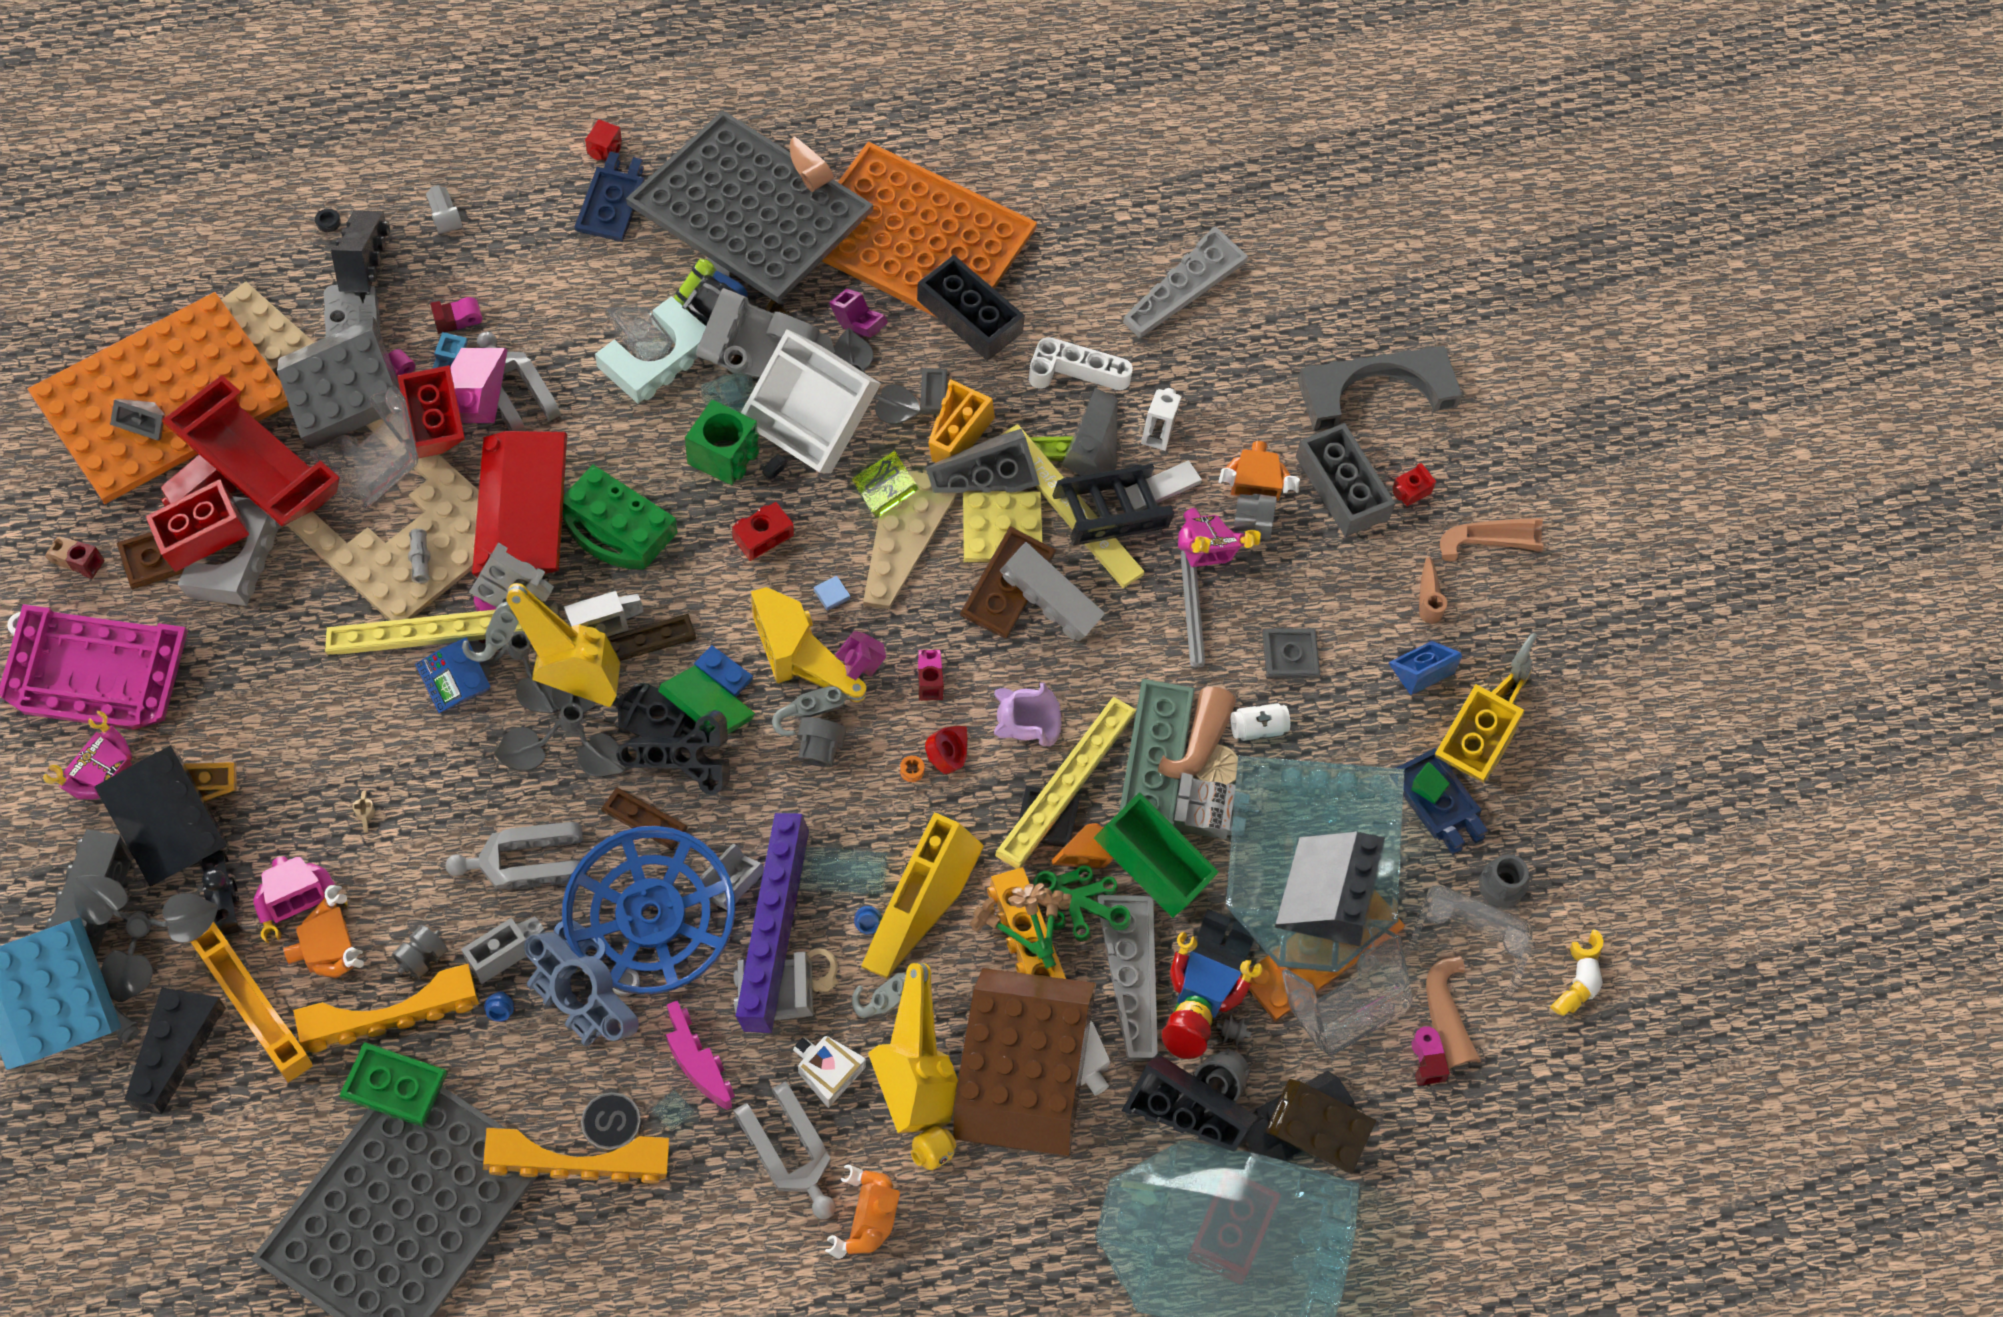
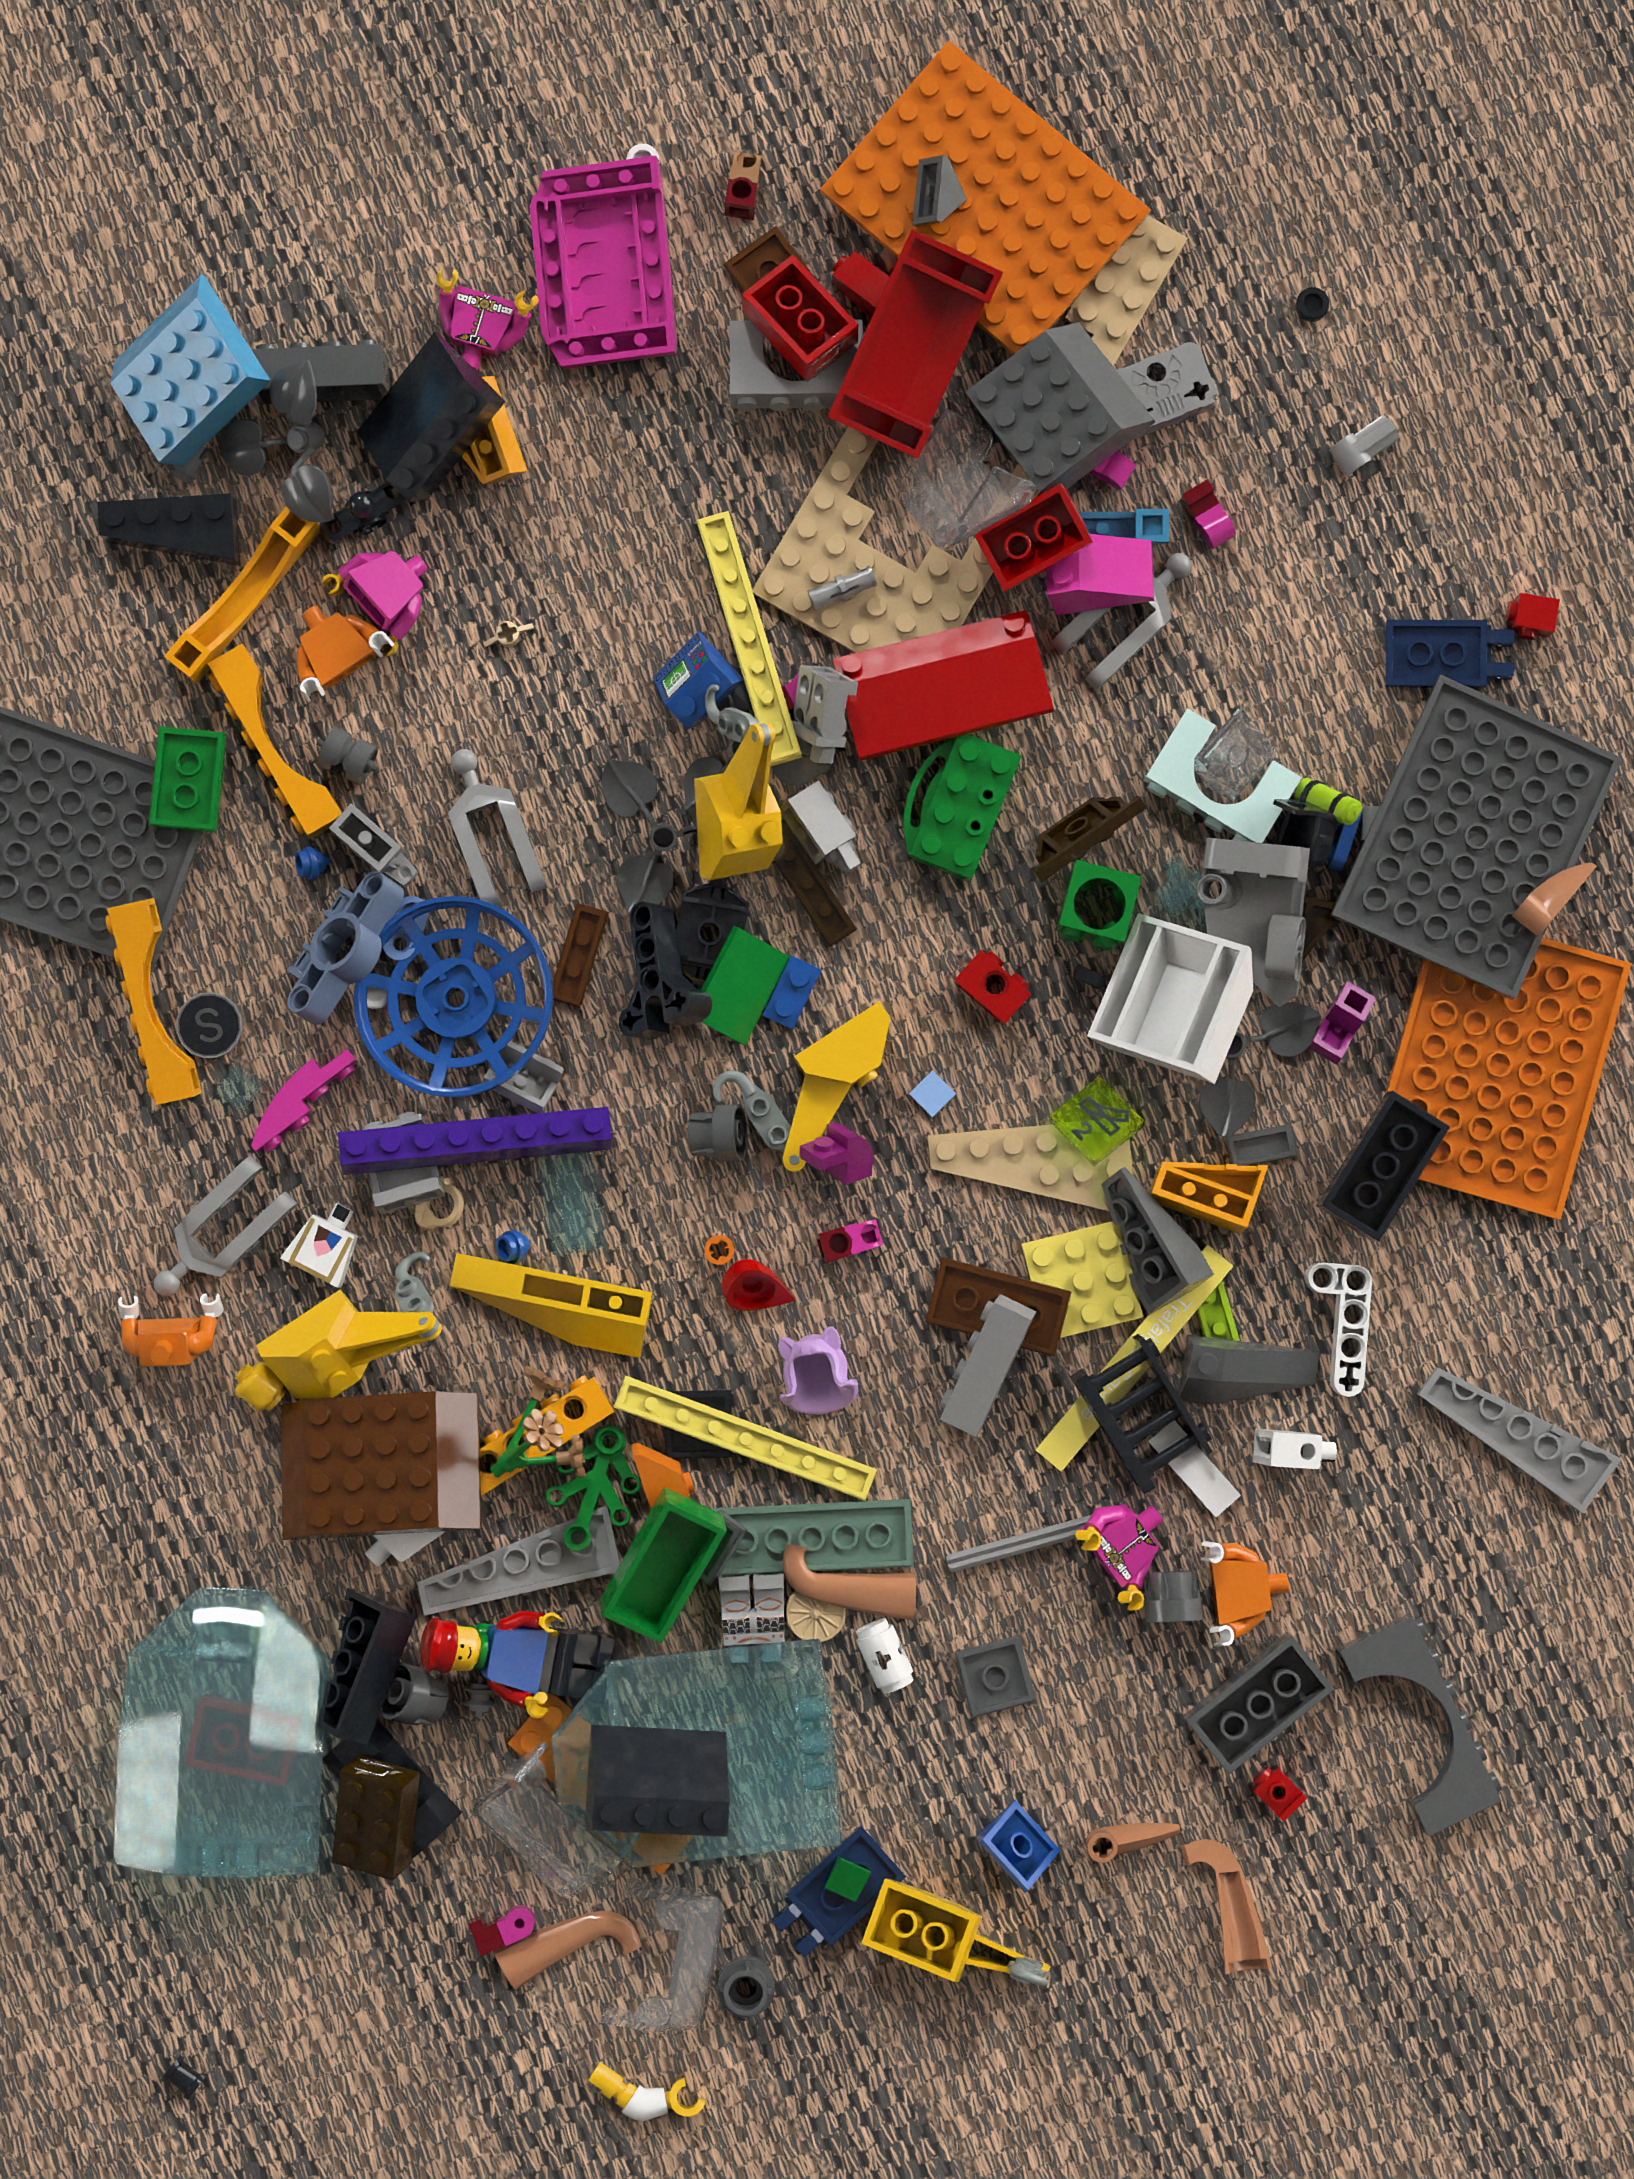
camera: 80 degrees right, 25 degrees up
black wedge [331,210,390,292] -> none
none -> dark brown wing [1034,796,1147,883]

